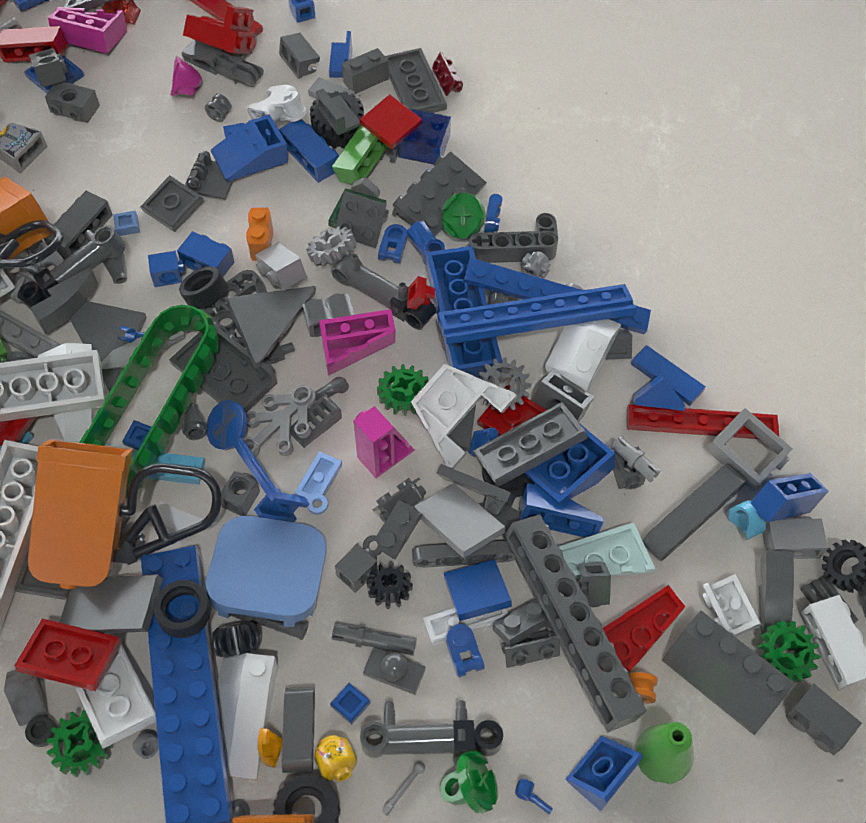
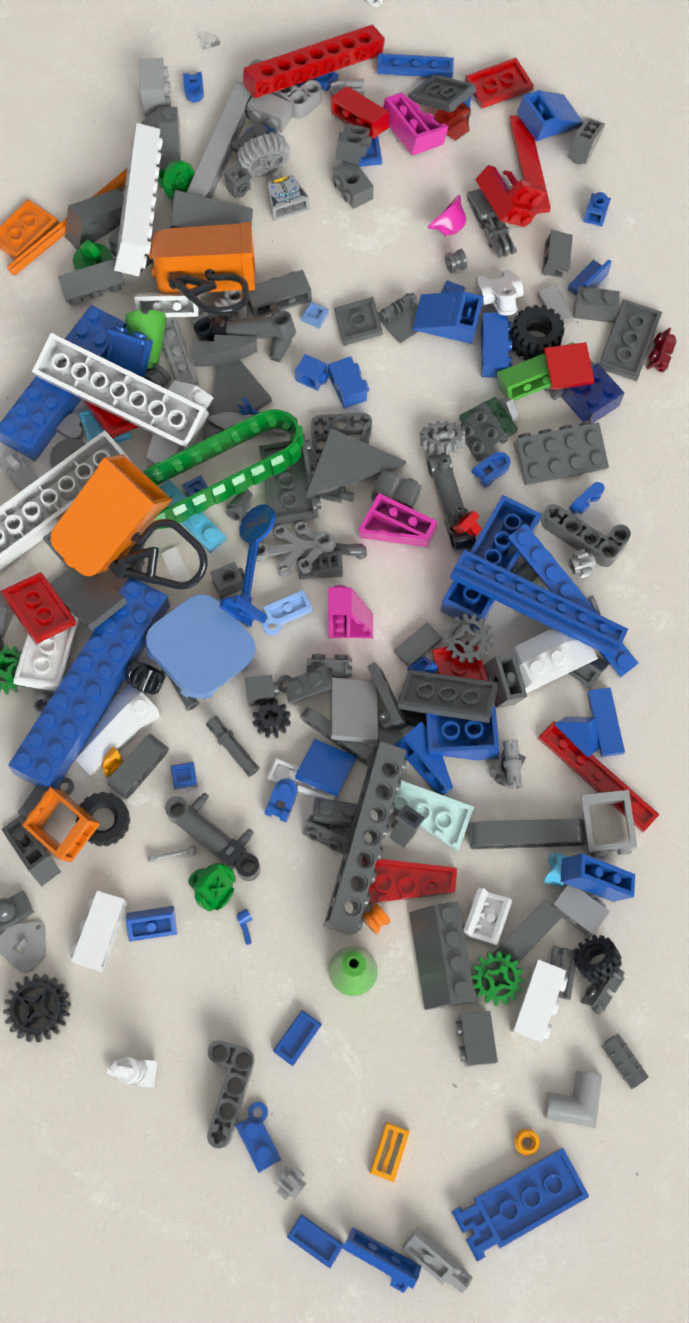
camera: 40 degrees right, 10 degrees up
black tyre [153,580,211,638] -> none
black tyre [179,266,227,309] -> none
orange brick [246,207,274,261] -> none
light grey brick [255,242,307,291] -> none
yellow head [314,735,357,782] -> none
dark grey panel [316,89,360,135] -> none
dark grey tile [363,647,426,695] -> none
green gear [377,364,429,416] -> none
blue piece [407,221,445,265] -> none
white wing [411,364,518,469] -> none
green tile [442,193,486,239] -> none
blue slope [566,735,643,812] -> none

